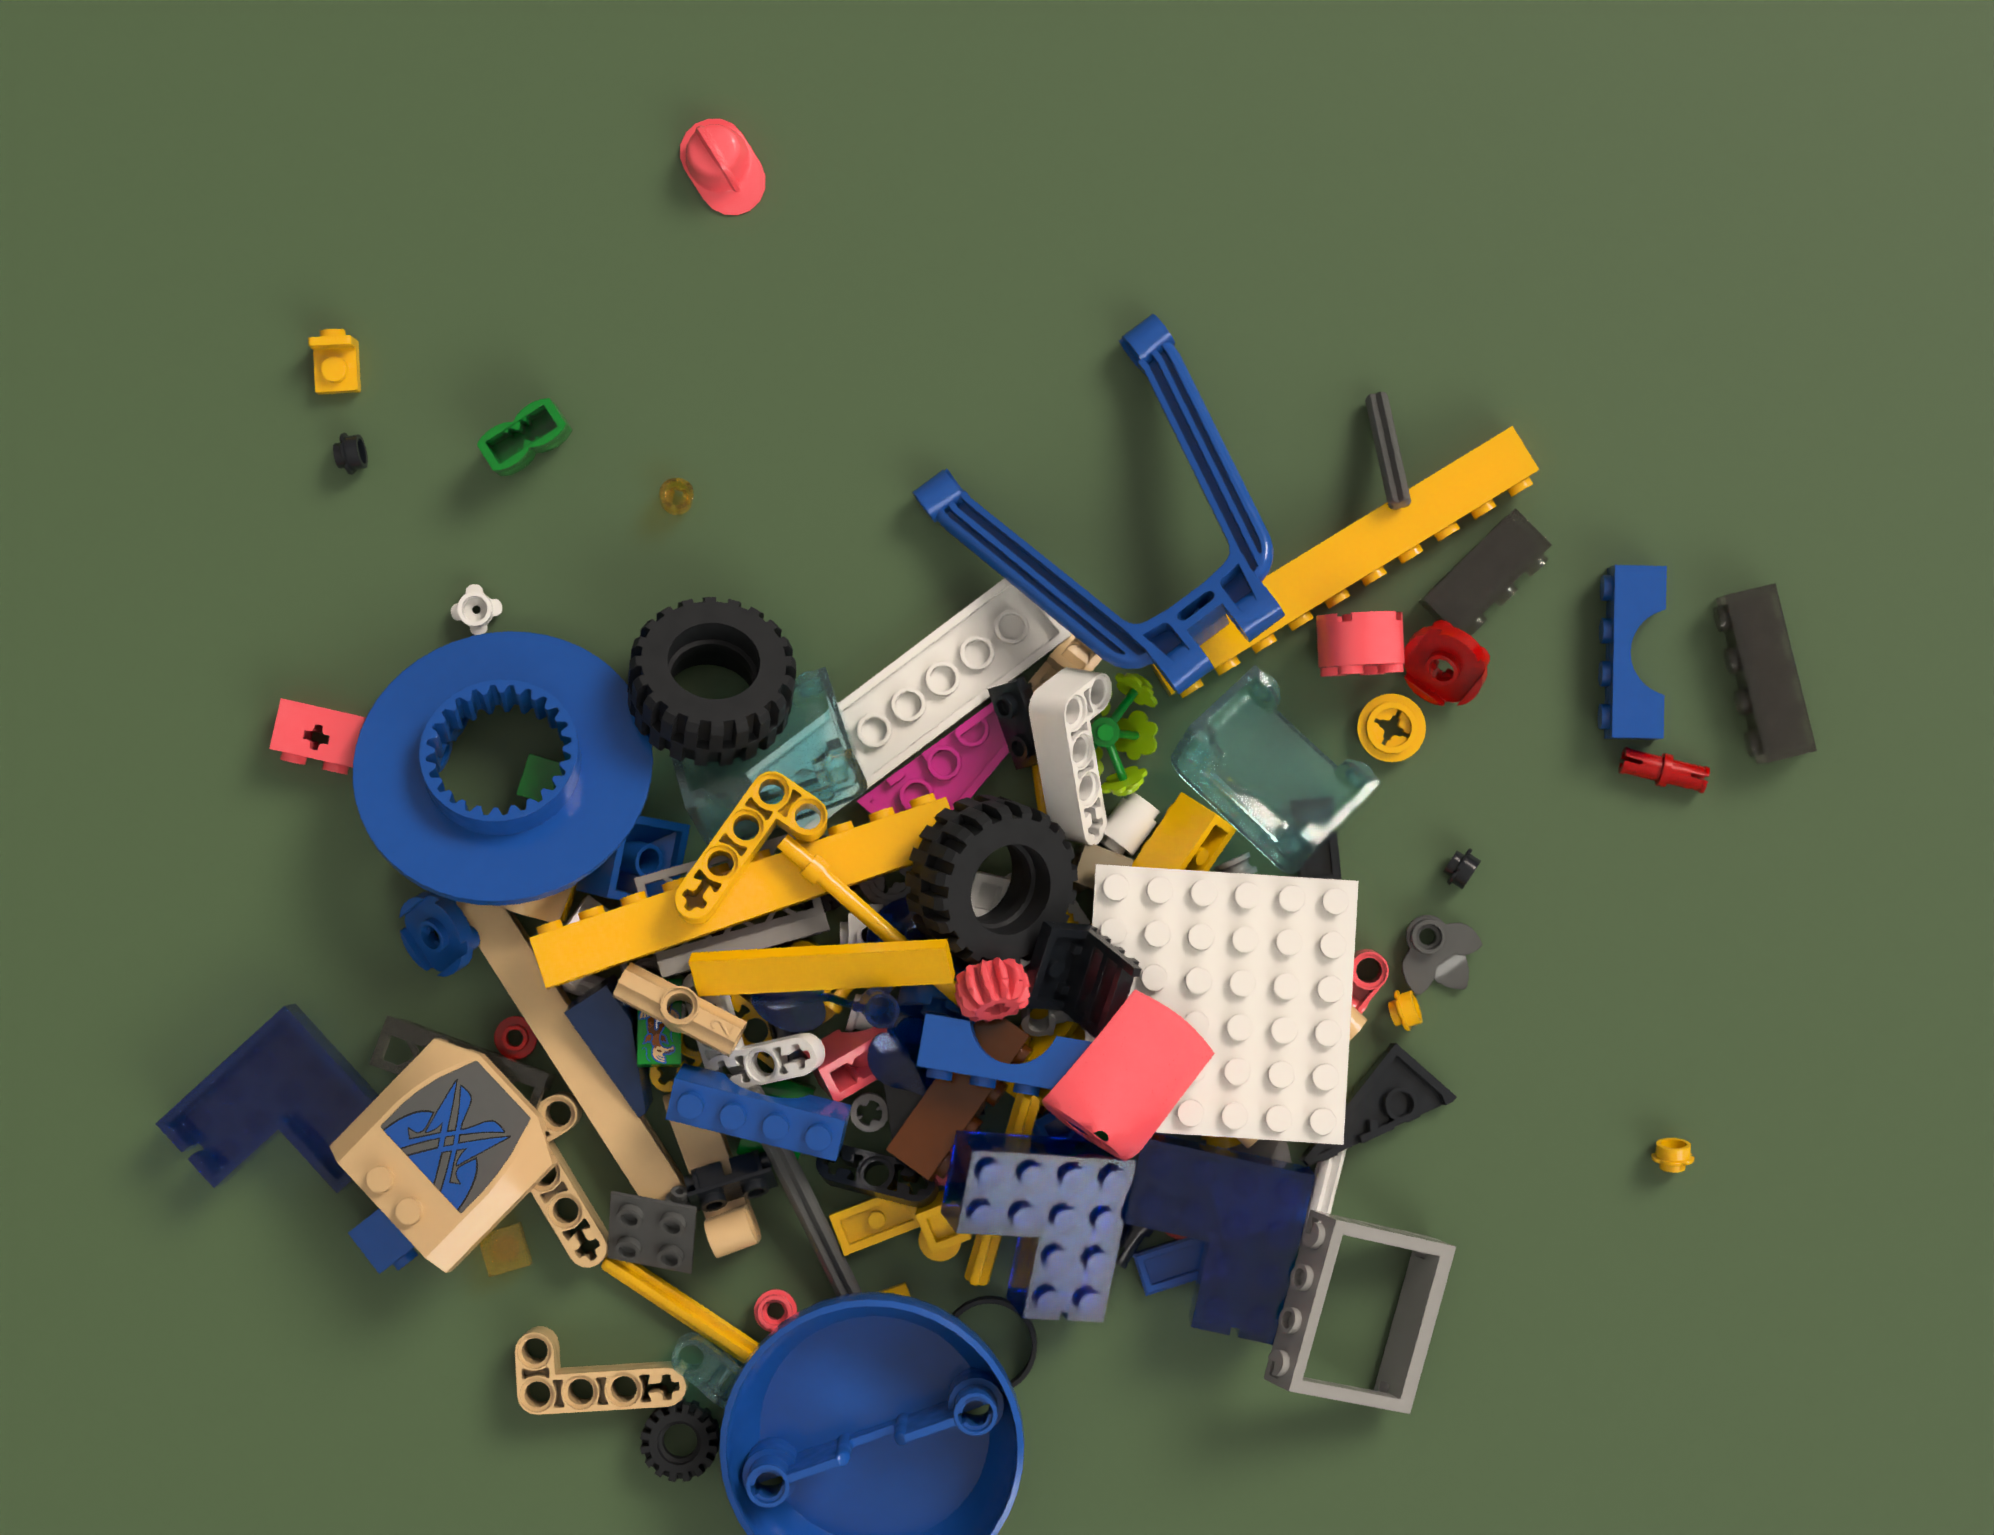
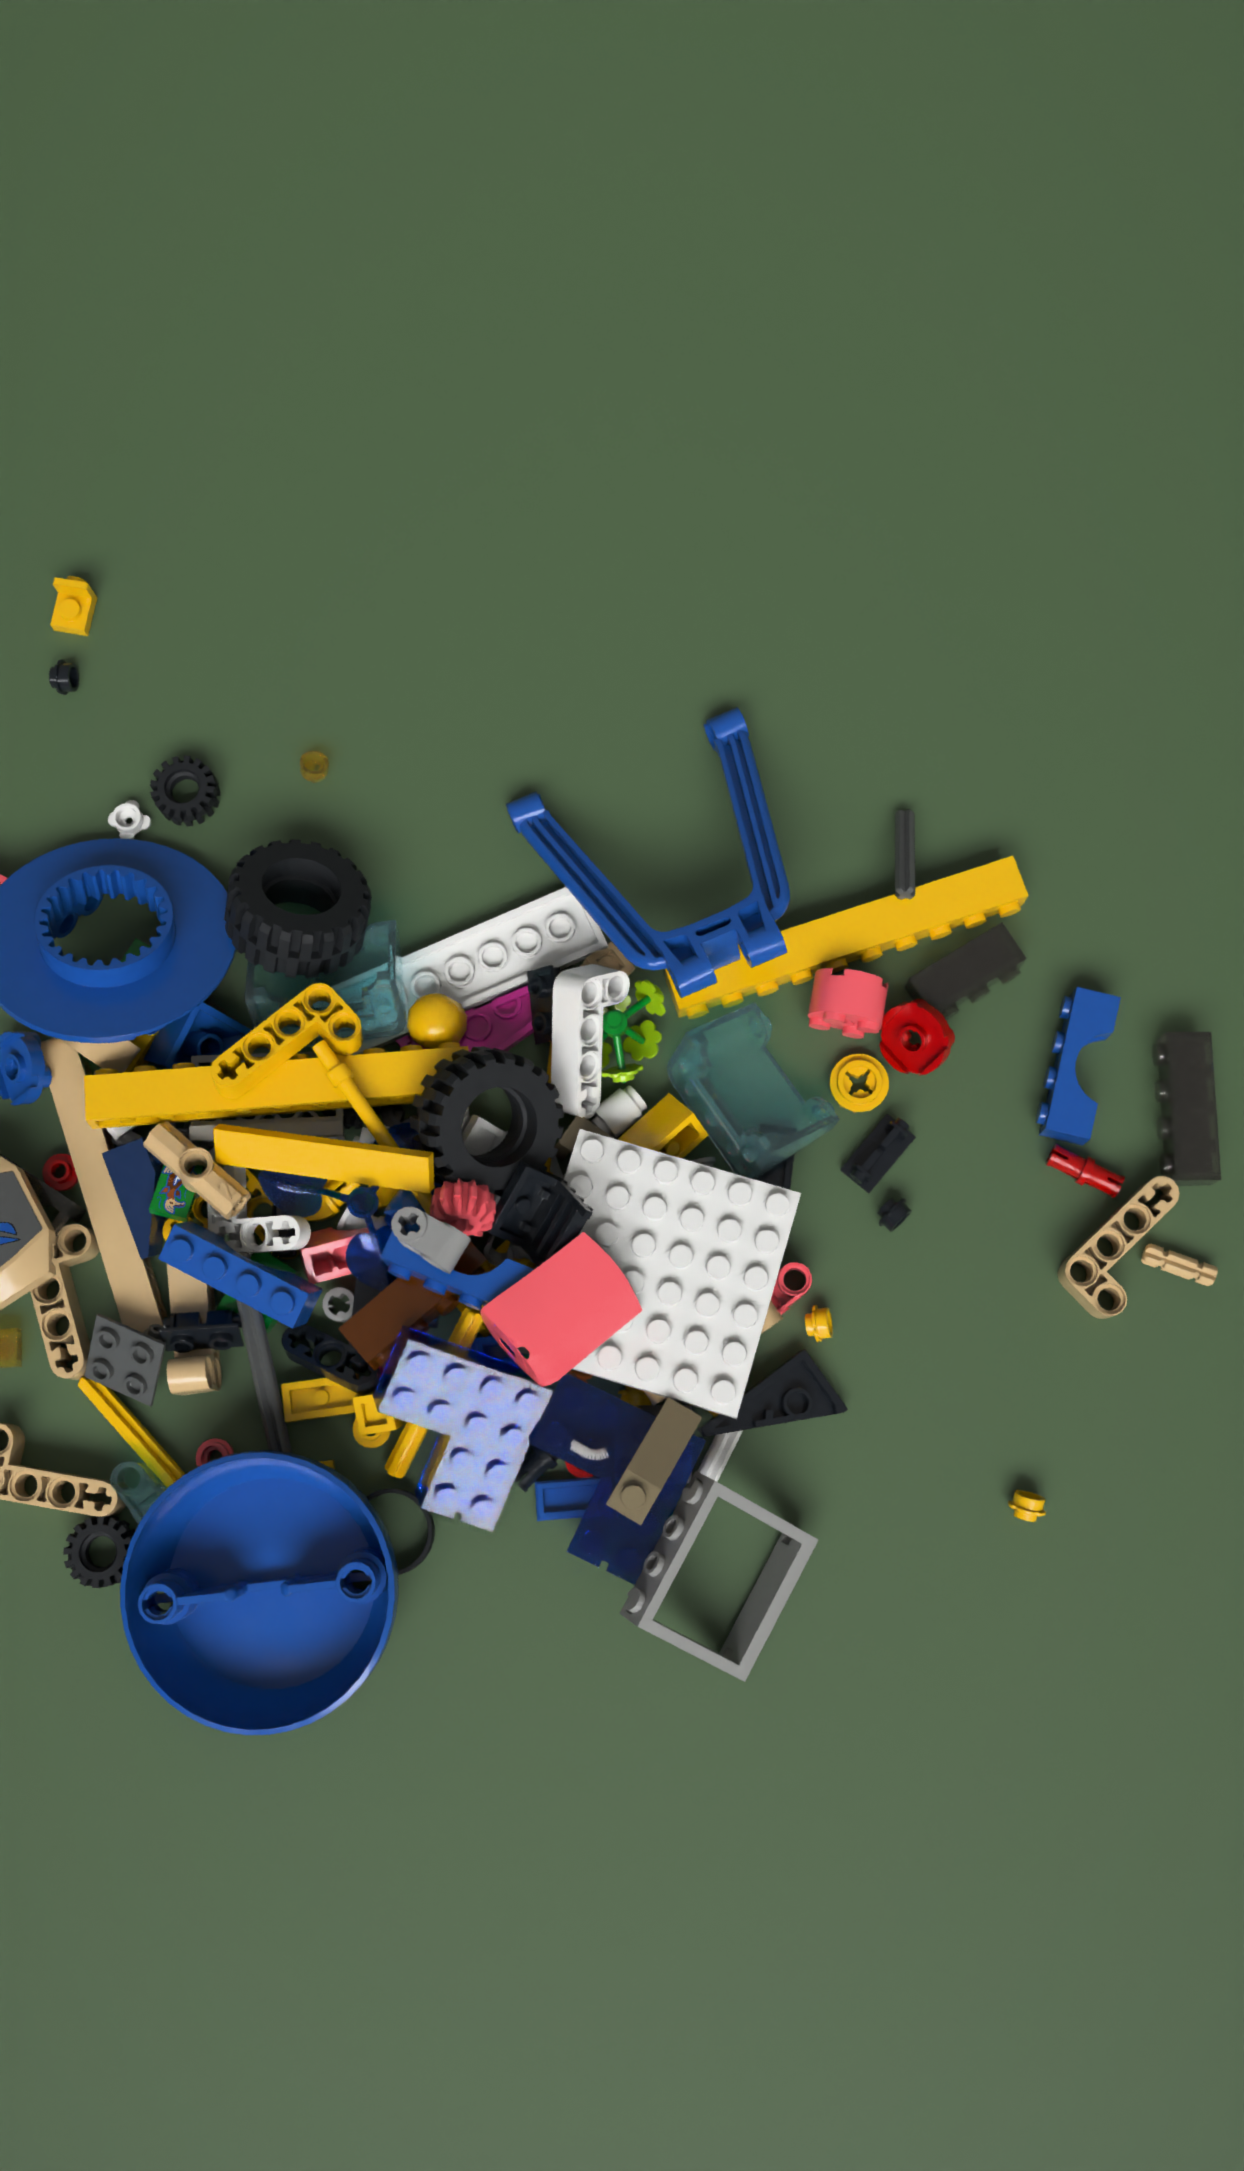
camera: 15 degrees right, 10 degrees down
green brick [477,398,572,476] -> none
coral piece [680,119,766,215] -> none
dark grey plate [1402,915,1483,995] -> none
none -> black tyre [150,755,221,826]
none -> light grey piece [391,1206,471,1274]
none -> yellow hair [407,993,467,1049]
none -> white leg [570,1439,609,1460]
none -> dark tan slope [606,1397,702,1525]
none -> black hinge [840,1114,916,1194]
none -> tan beam [1058,1176,1180,1319]
none -> tan axle [1141,1244,1218,1286]

